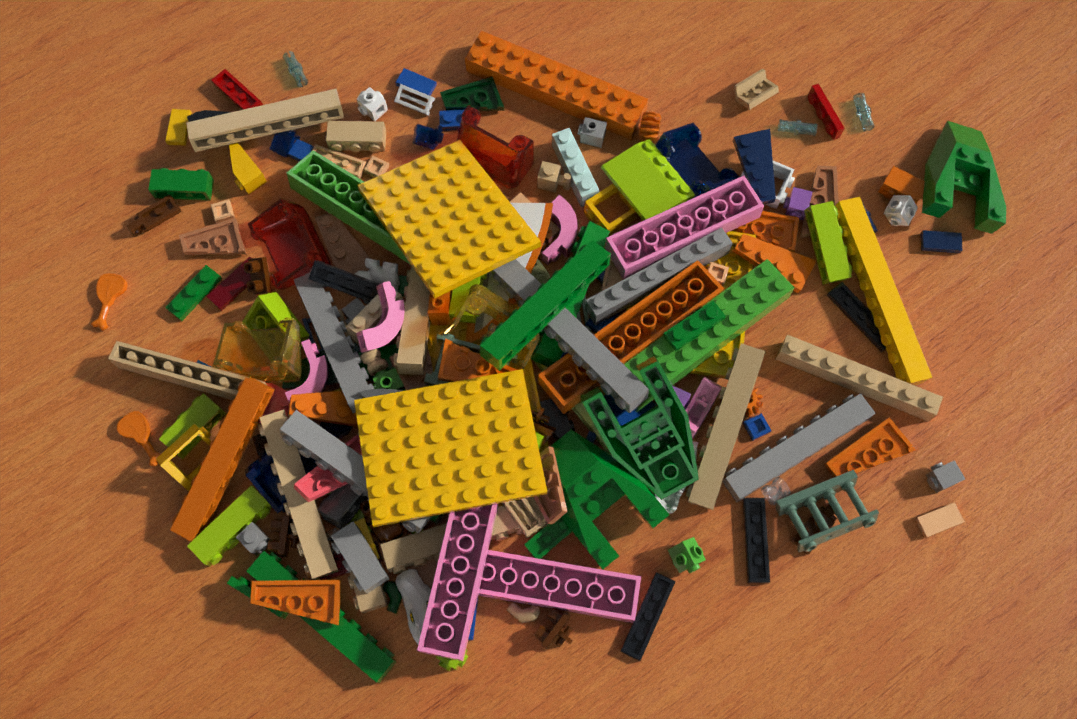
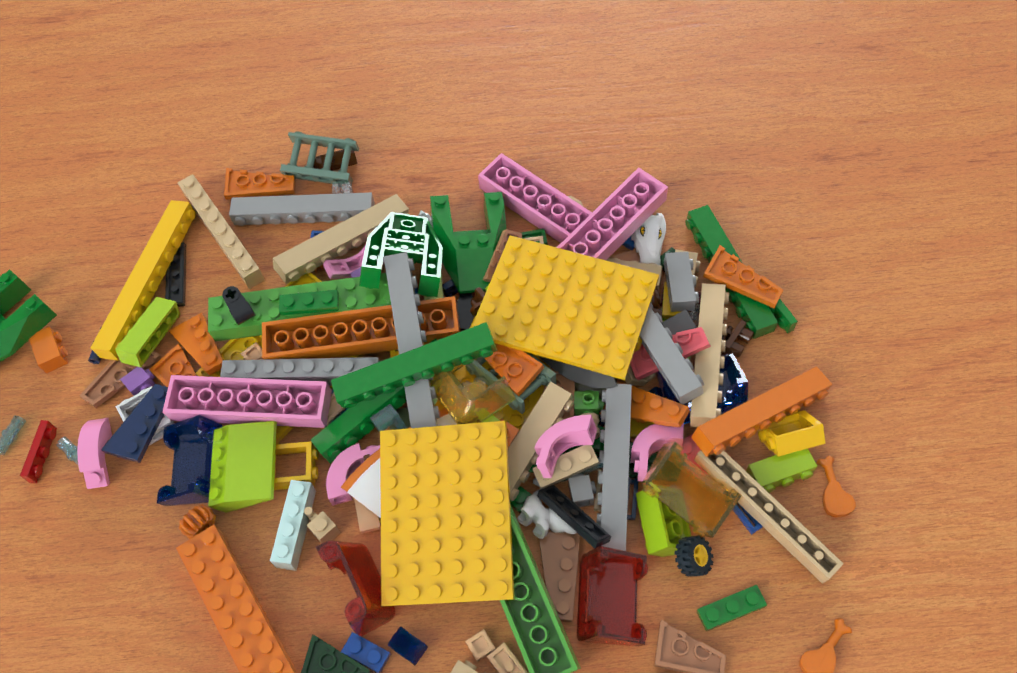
camera: 145 degrees left, 10 degrees down
lime brick [187,485,273,566] -> none
dark red tile [206,256,252,311] -> none
light grey brick [236,522,270,556] -> none
reddish brown hips [243,257,275,294] -> none
reddish brown hips [534,608,573,649] -> none
light grey brick [577,117,607,148] -> none
black tile [620,572,676,661] -> none
bright green brick [668,537,706,574] -> none
tan bracket [734,69,779,110] -> none
black tile [743,498,770,583] -> none
white brick [884,195,918,226] -> none
light nougat tile [915,503,964,538] -> none
dark blue tile [921,230,963,253] -> none
light grey brick [926,460,965,493] -> none
none -> bright pink arch [77,418,112,489]
none -> black piece [222,286,256,325]
none -> clear light blue panel [370,404,406,432]
none -> black wheel [675,536,714,577]

